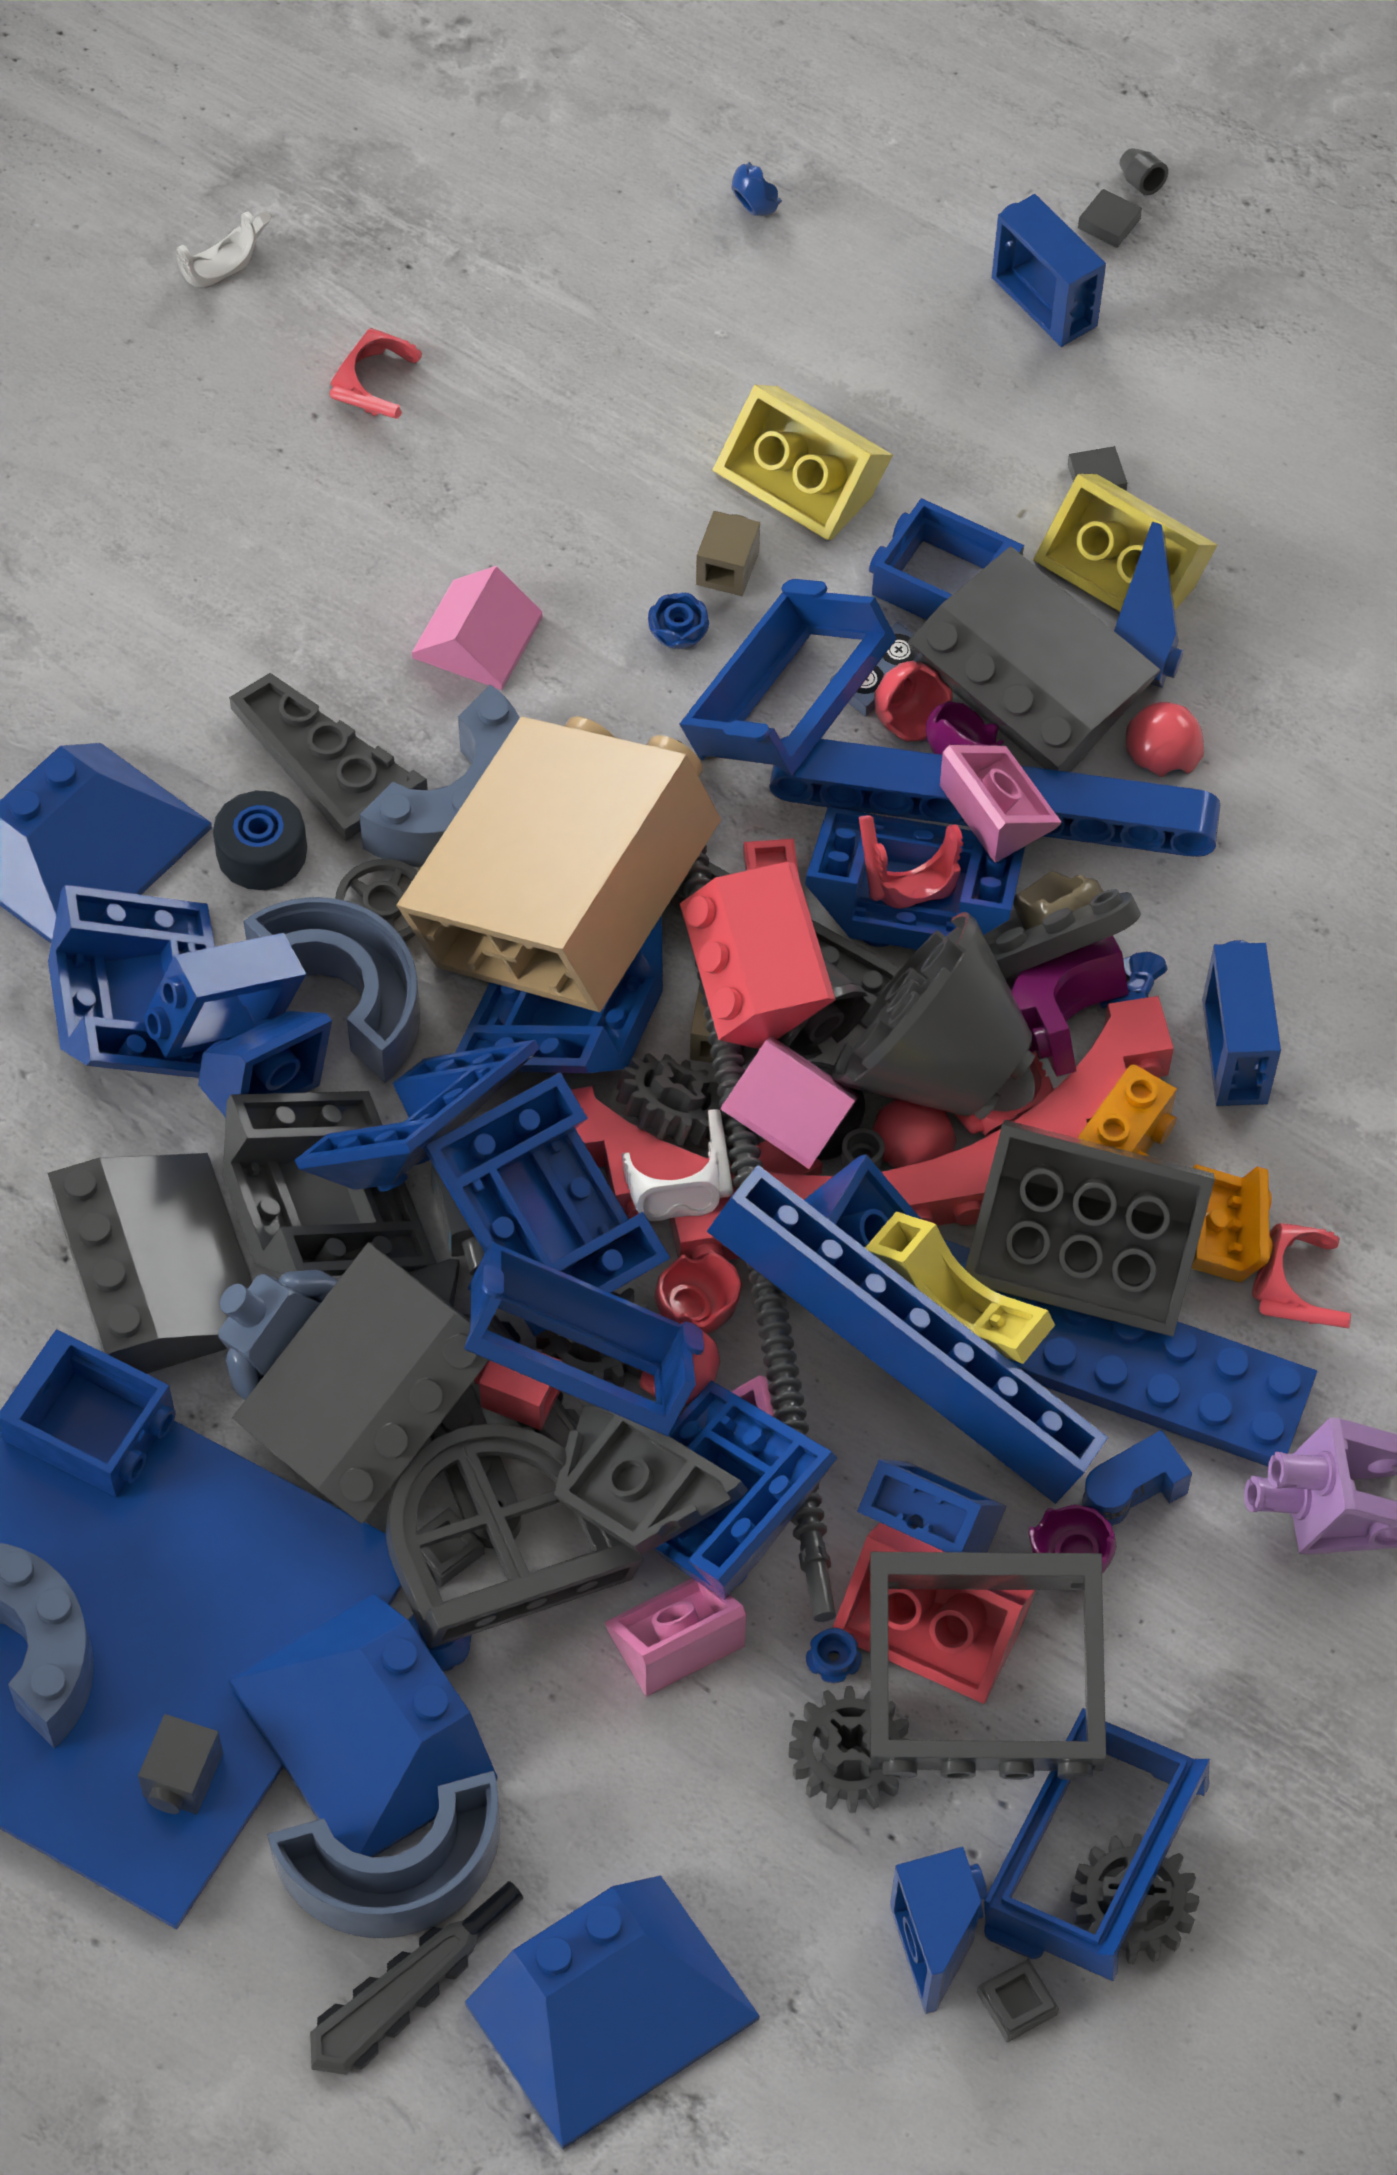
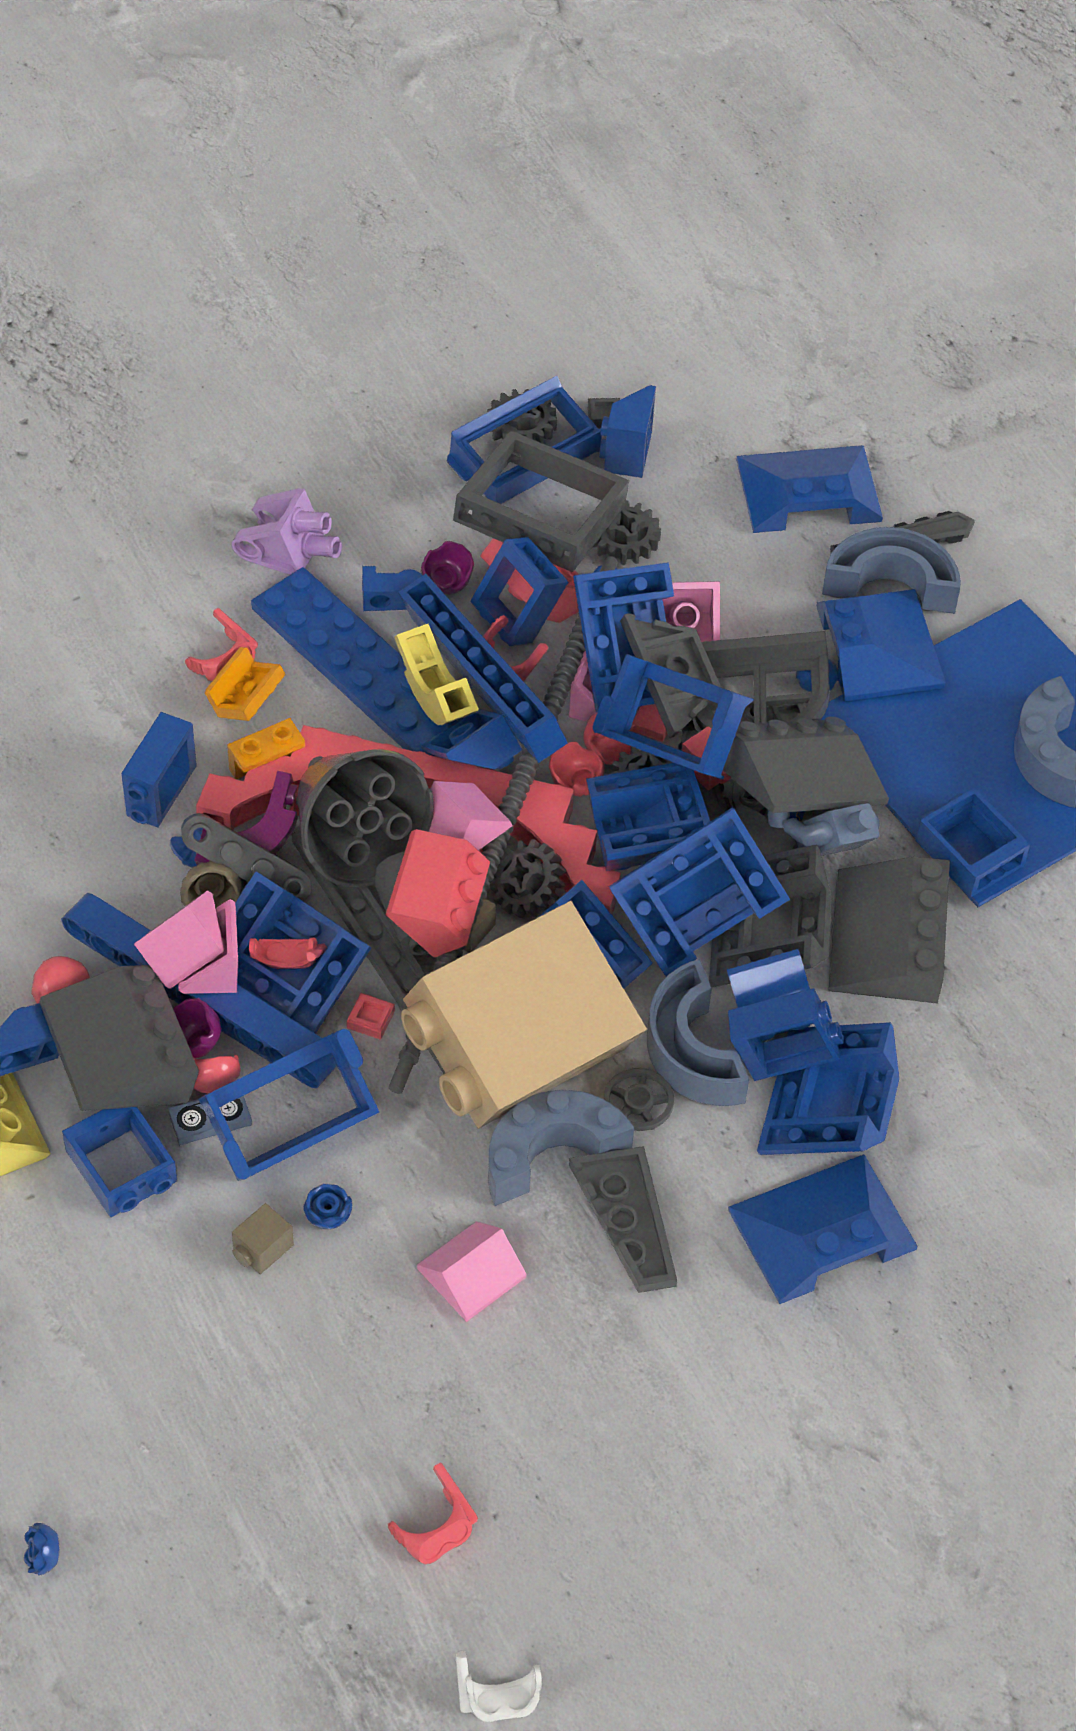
camera: 155 degrees left, 5 degrees down
dark grey brick [138,1714,223,1814] -> none
black wheel [213,790,307,890] -> none
white helmet [622,1109,733,1221] -> none
light yellow slope [712,385,893,540] -> none
dark grey slope [965,1119,1215,1337] -> none
none -> bright pink slope [134,891,224,989]
none -> coral helmet [483,615,548,682]

